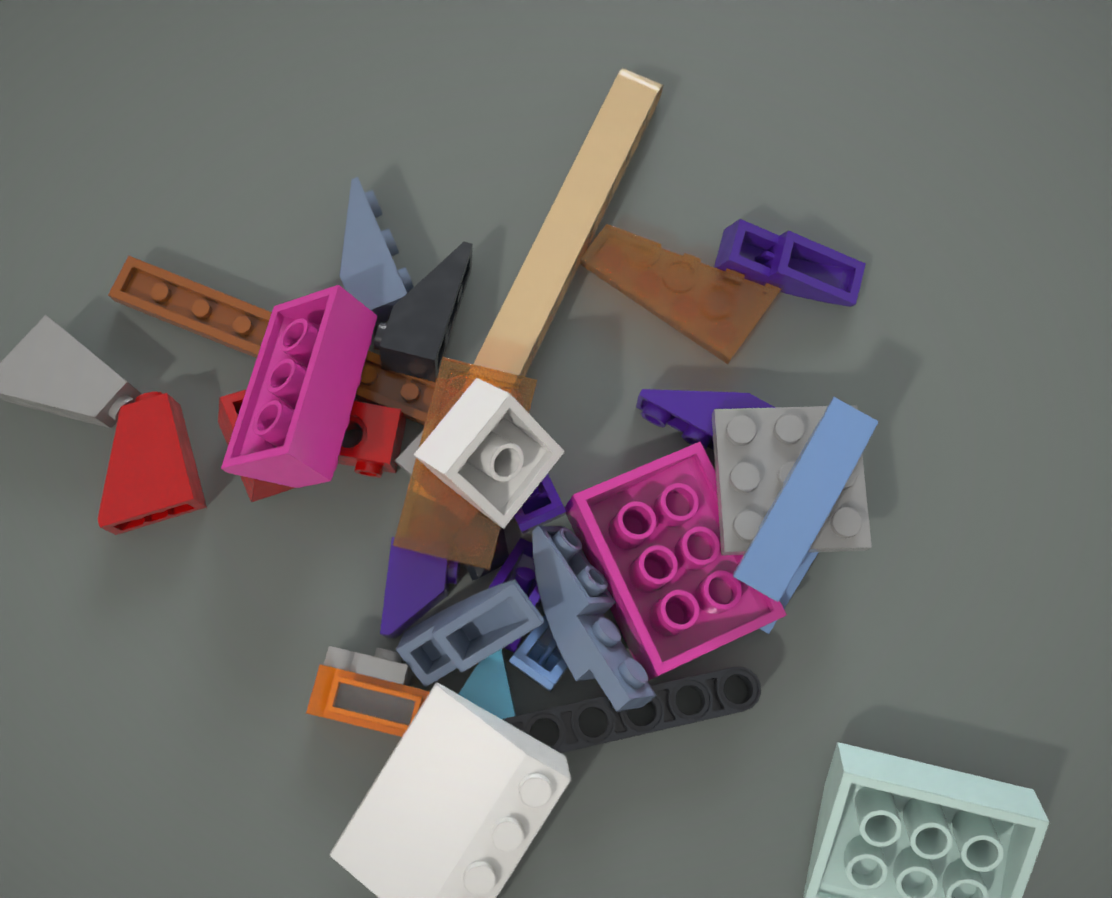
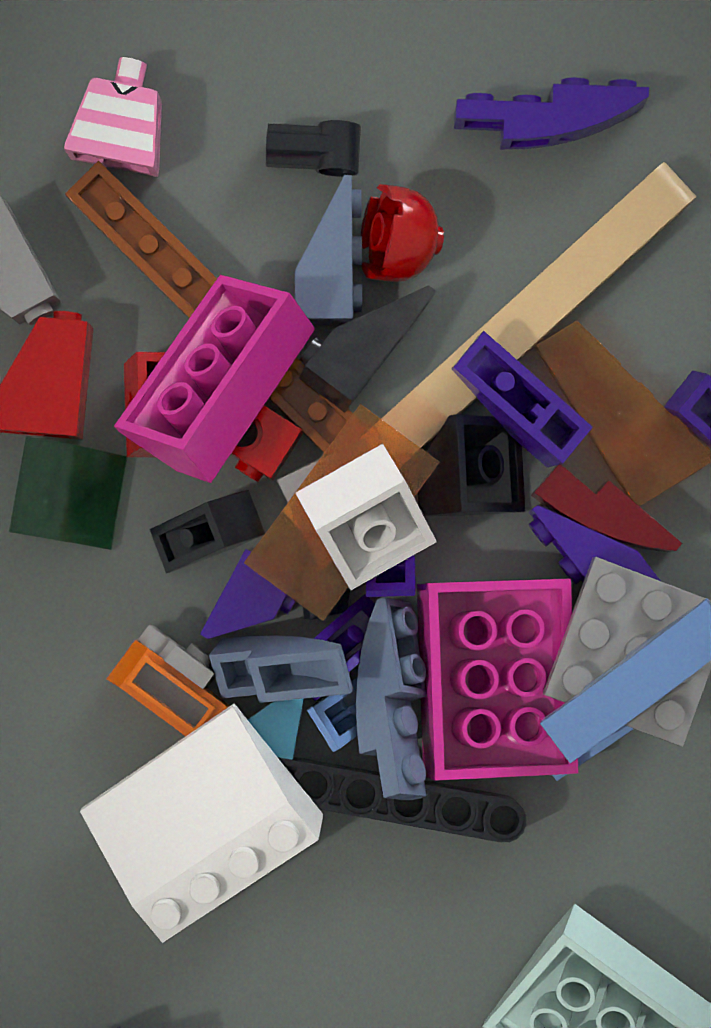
camera: 25 degrees right, 10 degrees up
none -> clear green slope [9,436,128,550]
none -> bright pink torso [64,57,162,177]
none -> black slope [149,490,265,574]
none -> black piece [266,120,361,177]
none -> red cylinder [360,184,444,282]
none -> black slope [416,414,525,516]
none -> dark purple slope [451,331,593,468]
none -> dark purple slope [454,77,649,150]
none -> dark red slope [531,464,683,552]

